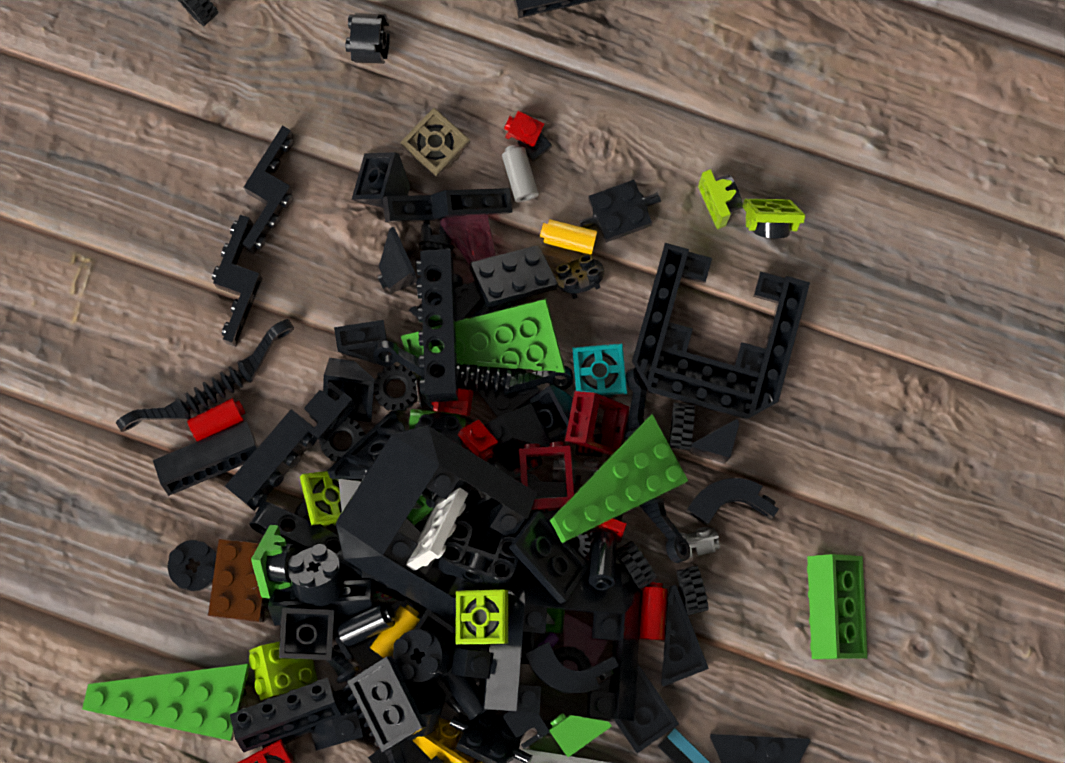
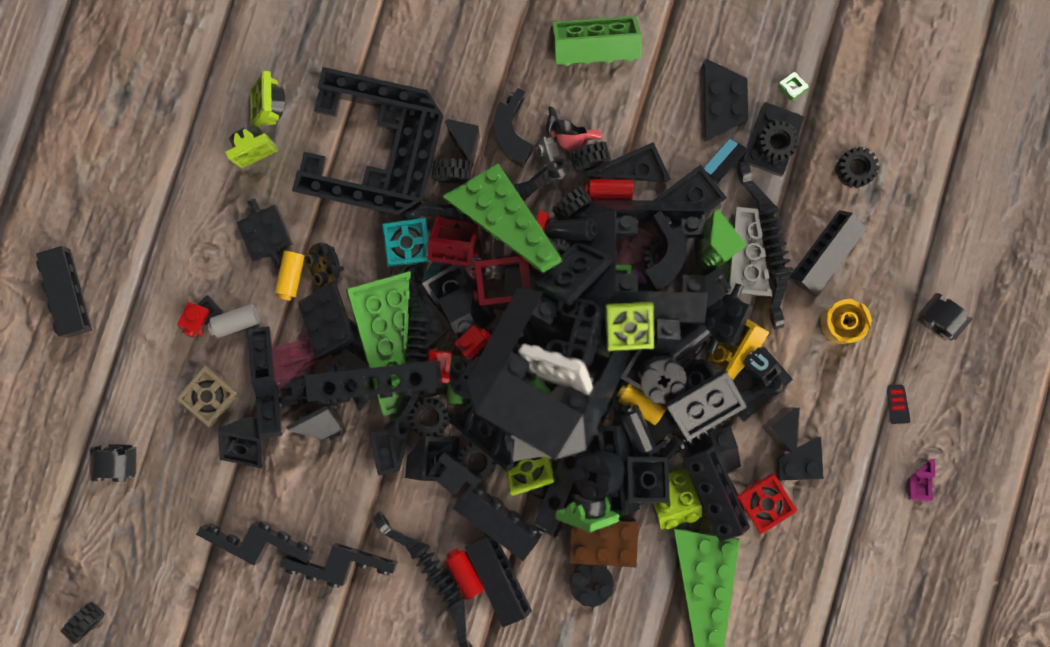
camera: 90 degrees left, 5 degrees up
none -> hair [546,106,602,153]

